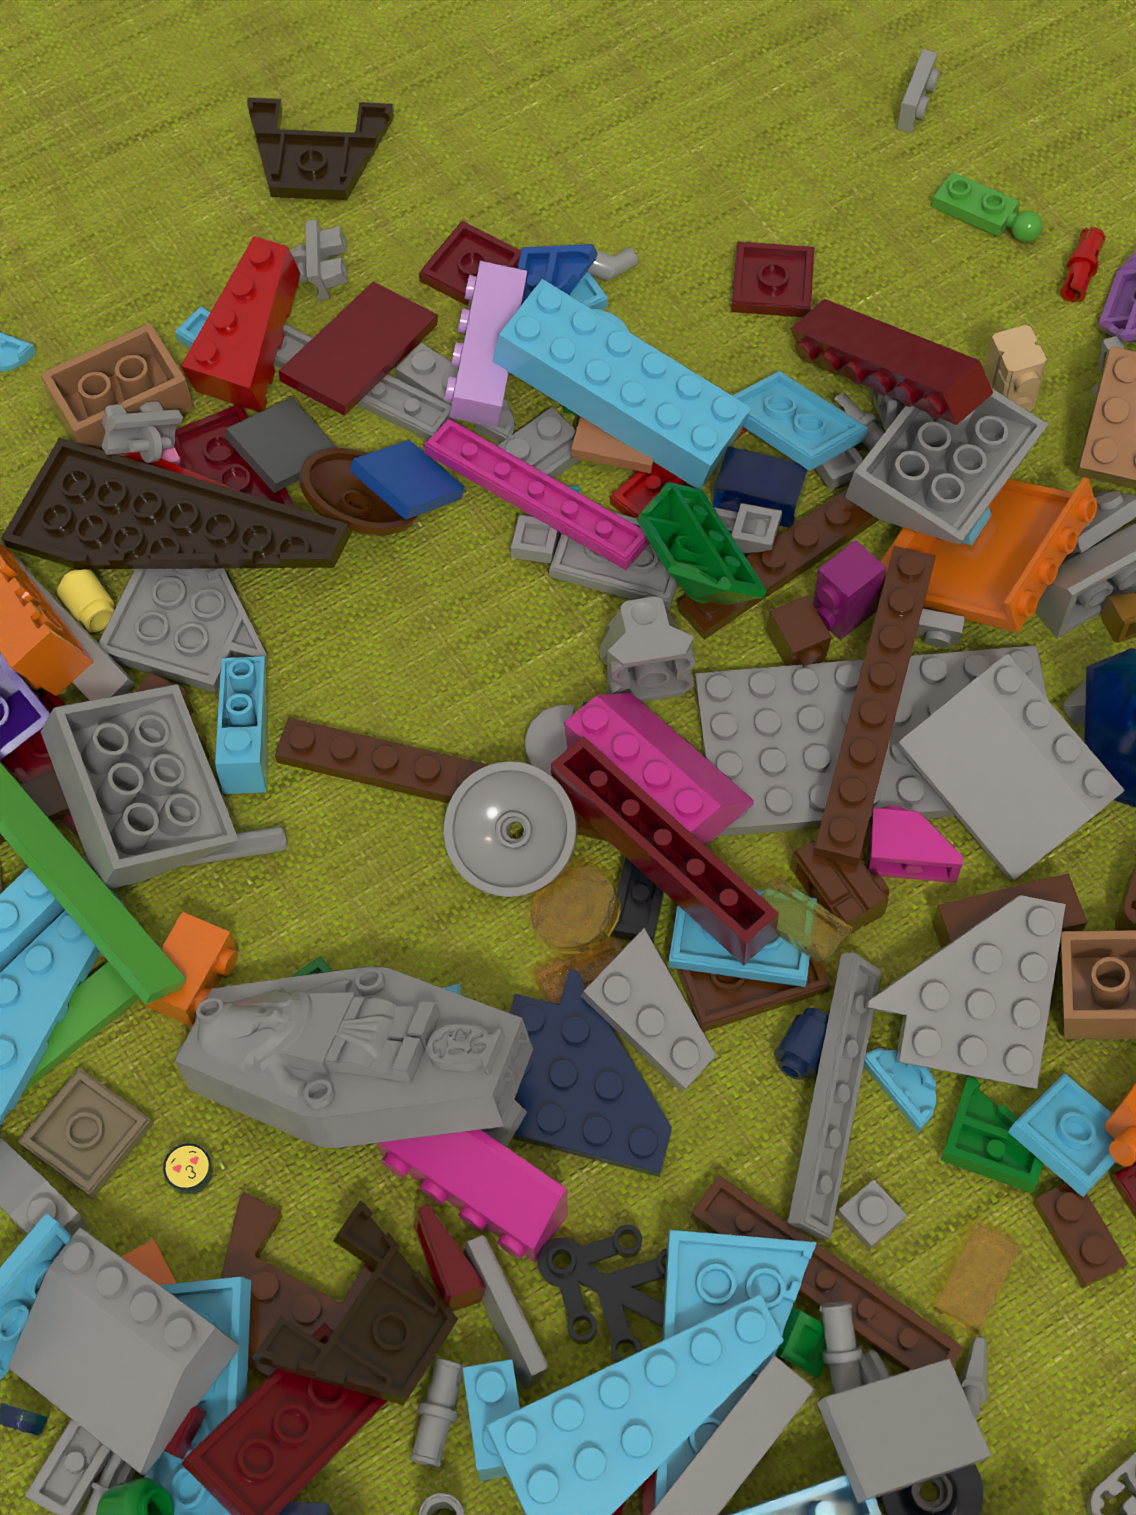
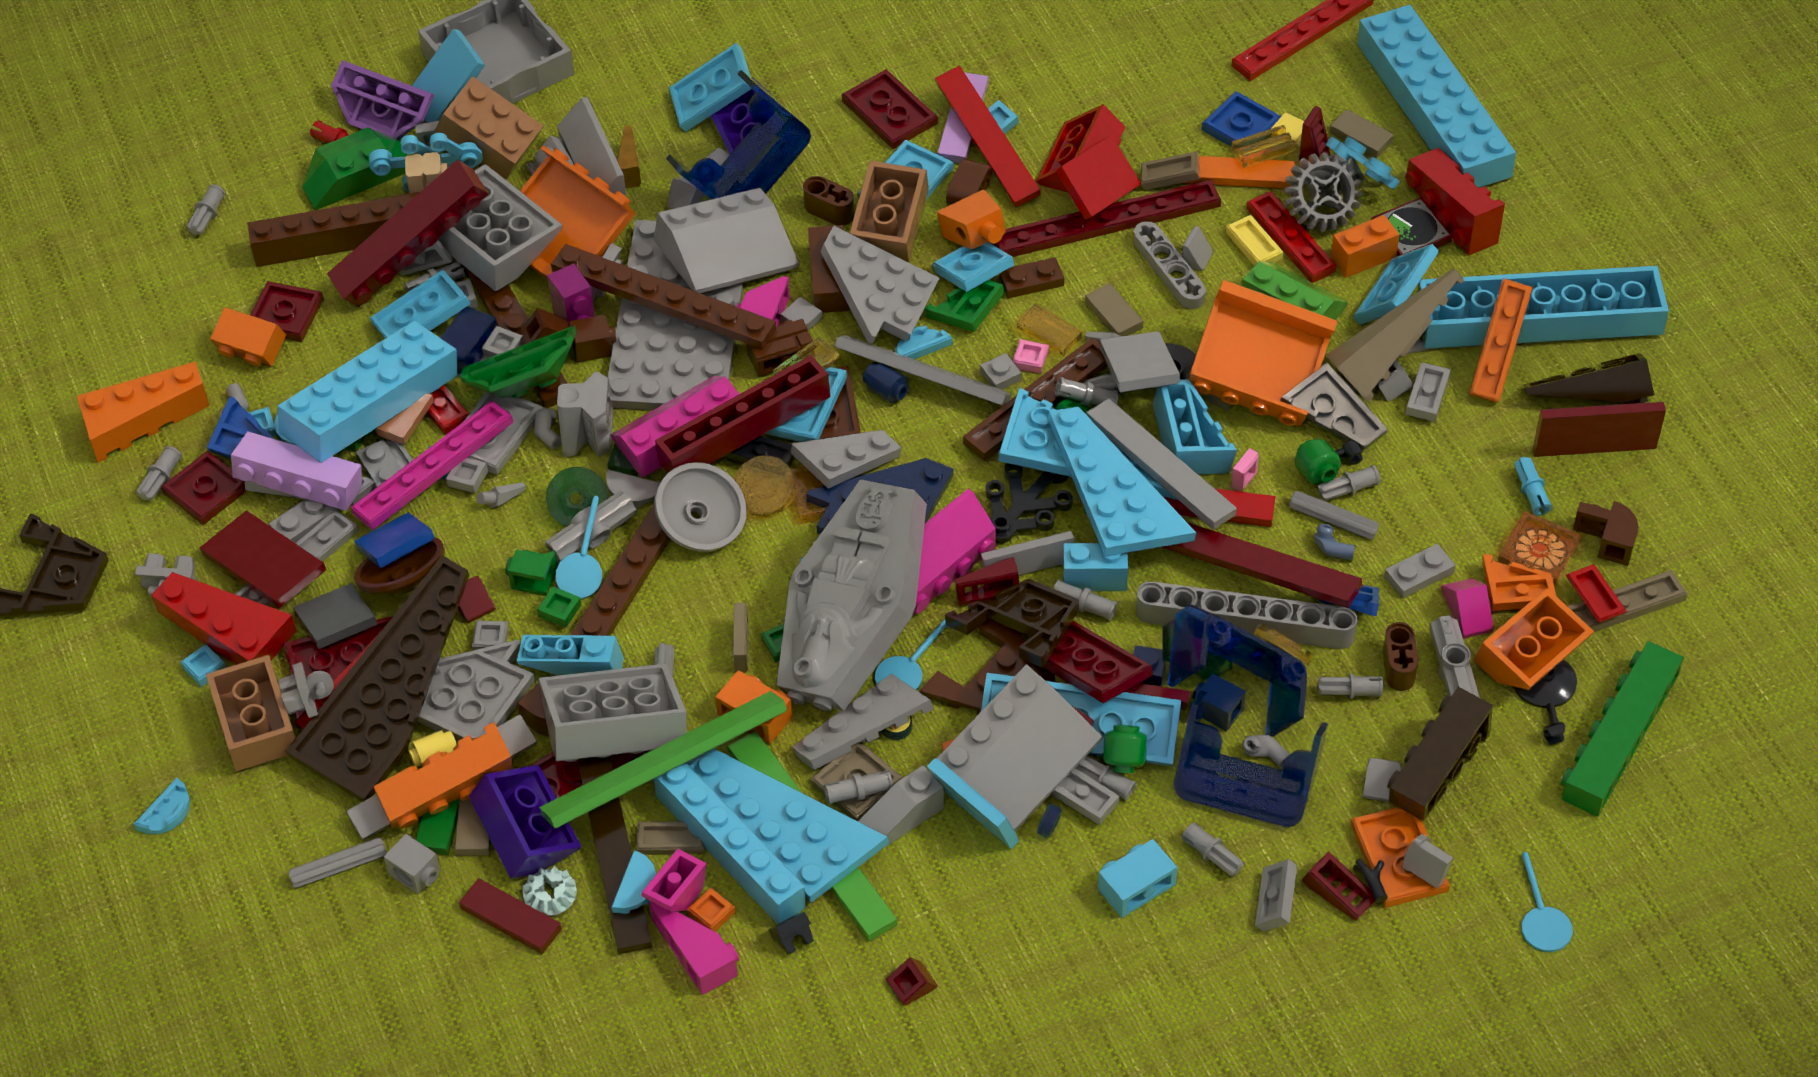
camera: 80 degrees left, 10 degrees down
light grey plate [897,49,940,133] -> none
bright green plate [932,172,1043,242] -> none
none -> orange wedge [77,361,209,463]
none -> light grey axle [137,446,182,501]
none -> light grey axle [187,184,225,236]
none -> orange brick [210,307,286,367]
none -> reddish brown brick [247,192,420,267]
none -> green wedge [302,127,413,210]
none -> medium azure plant [369,133,483,192]
none -> dark red slope [458,576,496,623]
none -> light grey tile [472,620,509,650]
none -> light grey bar [477,482,526,509]
none -> green window [505,550,558,596]
none -> reddish brown brick [521,308,569,343]
none -> green plate [537,587,582,628]
none -> light grey piece [545,490,637,563]
none -> clear green dish [546,467,608,527]
none -> medium azure piece [556,495,602,599]
none -> dark tan tile [733,602,748,673]
none -> light grey tile [780,297,822,330]
none -> light grey wing [792,674,933,770]
none -> light grey pin [824,769,893,805]
none -> medium azure piece [875,619,946,690]
none -> bright pink tile [1013,339,1049,374]
none -> dark tan tile [1085,283,1143,336]

